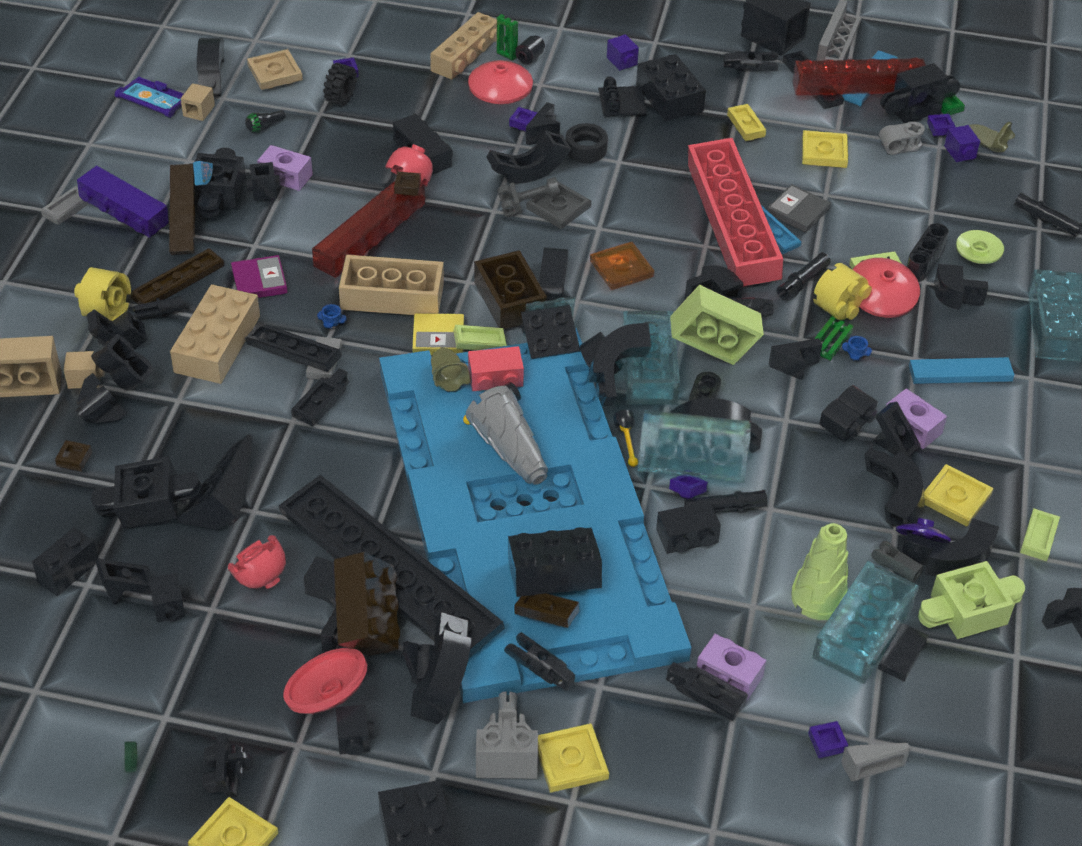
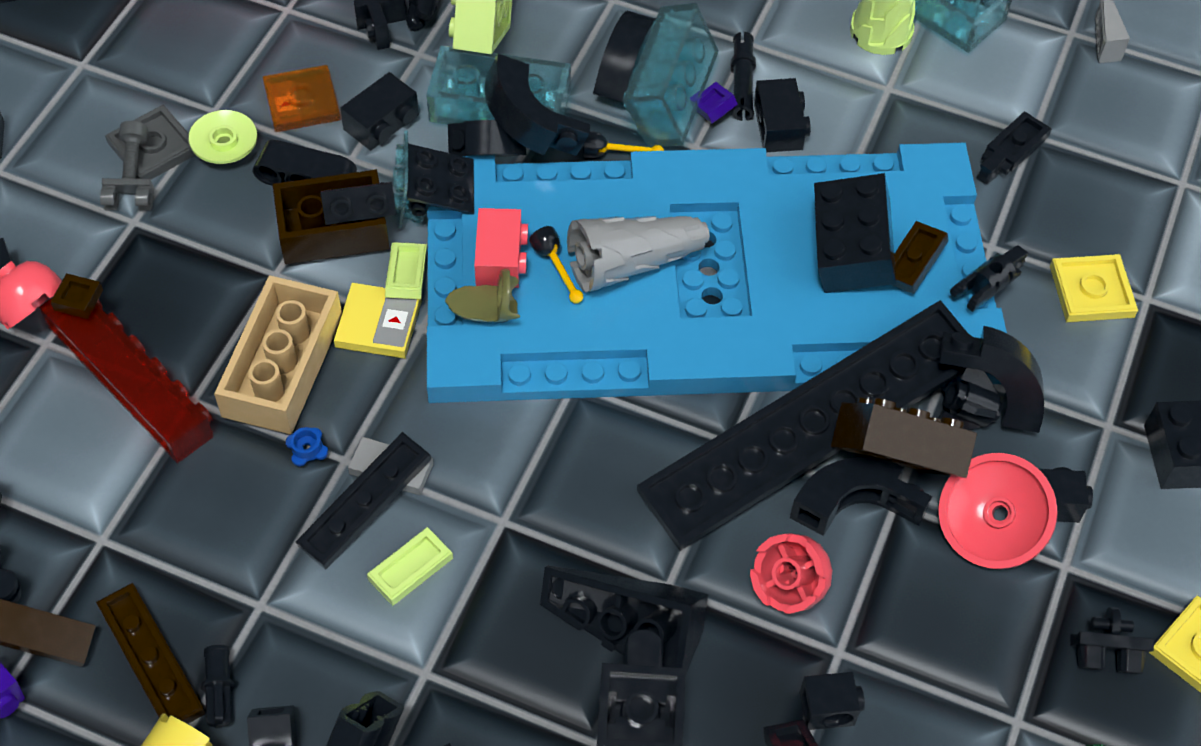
camera: 80 degrees left, 10 degrees up
tan brick [170,284,260,384] -> none
magenta tile [231,255,287,298] -> none
black hinge [291,368,349,427] -> none
light grey brick [476,692,538,779] -> none
black arch [486,131,571,184] -> none
black tyre [565,123,608,163] -> none
black plate [689,372,721,401] -> none
lavender brick [697,634,766,700] -> none
dark purple plate [808,721,849,758] -> none
none -> yellowish green dish [189,110,257,164]
none -> black hinge [320,182,396,225]
none -> black brick [340,72,419,151]
none -> yellowish green tile [367,527,453,606]

